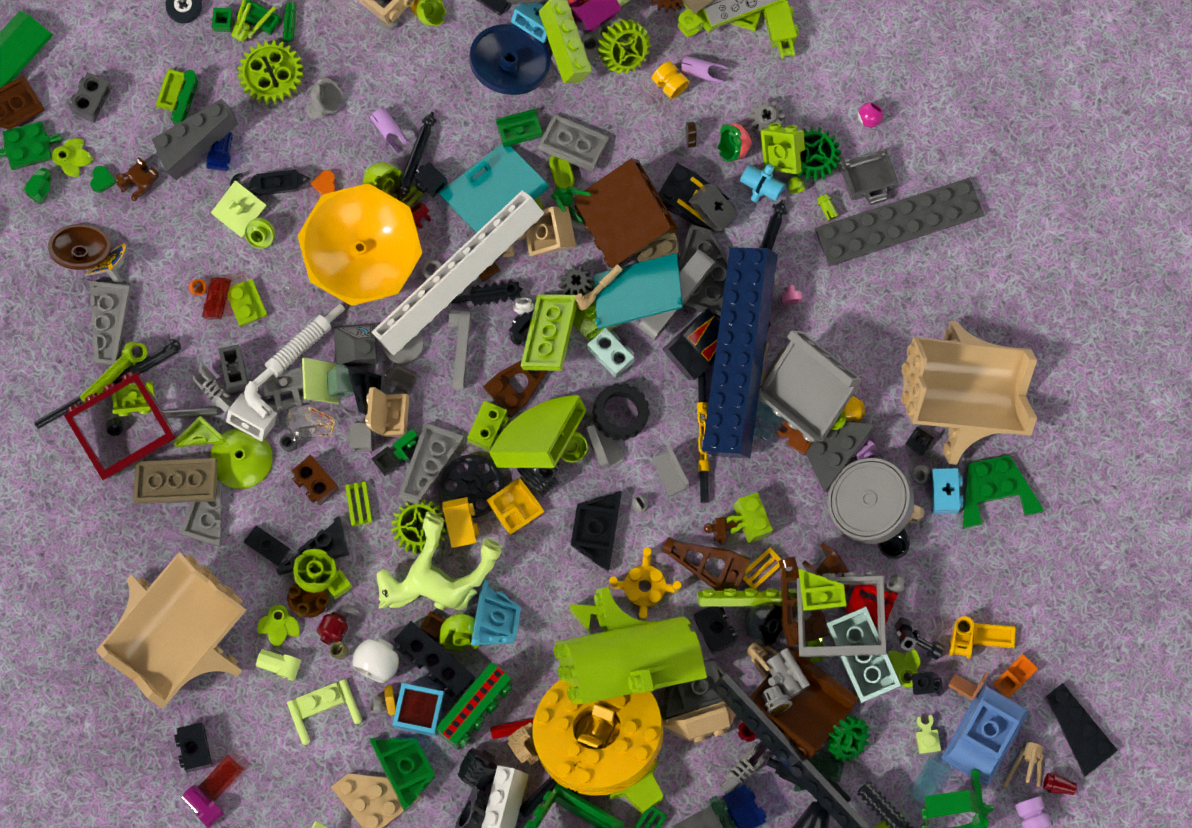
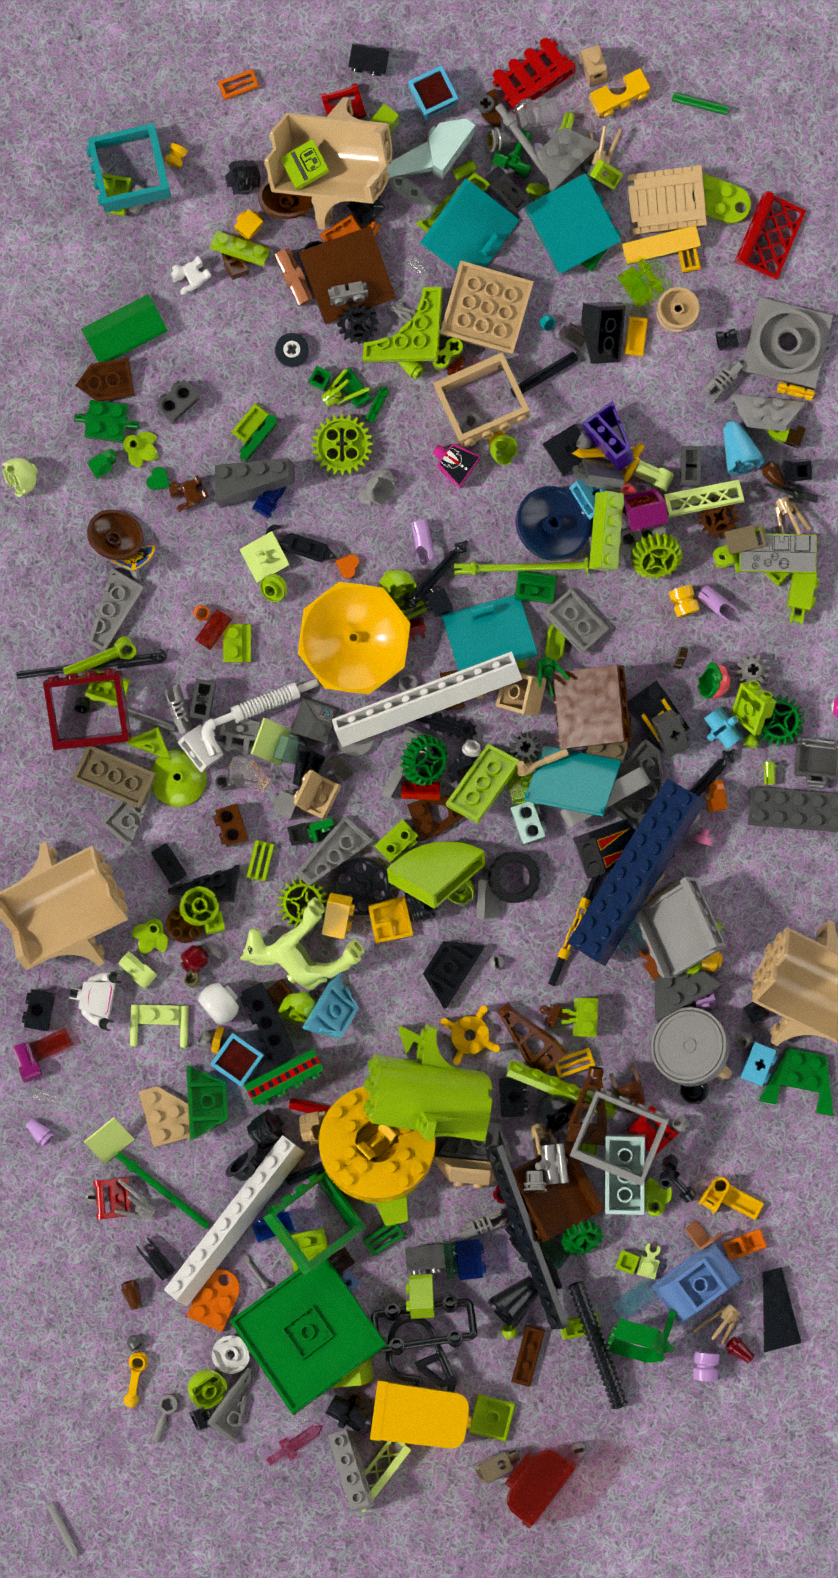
camera: 20 degrees right, 10 degrees up
light grey panel [652,447,689,497] -> none
lime wing [798,569,846,611] -> none
black bracket [912,672,943,697] -> none
none -> white torso [69,971,122,1031]
none -> green gear [399,734,449,786]
none -> red plate [401,781,440,800]
none -> torso [432,444,480,489]
none -> lime bar [454,557,590,576]
none -> lime plate [615,1249,640,1275]
none -> orange rock [705,780,728,813]

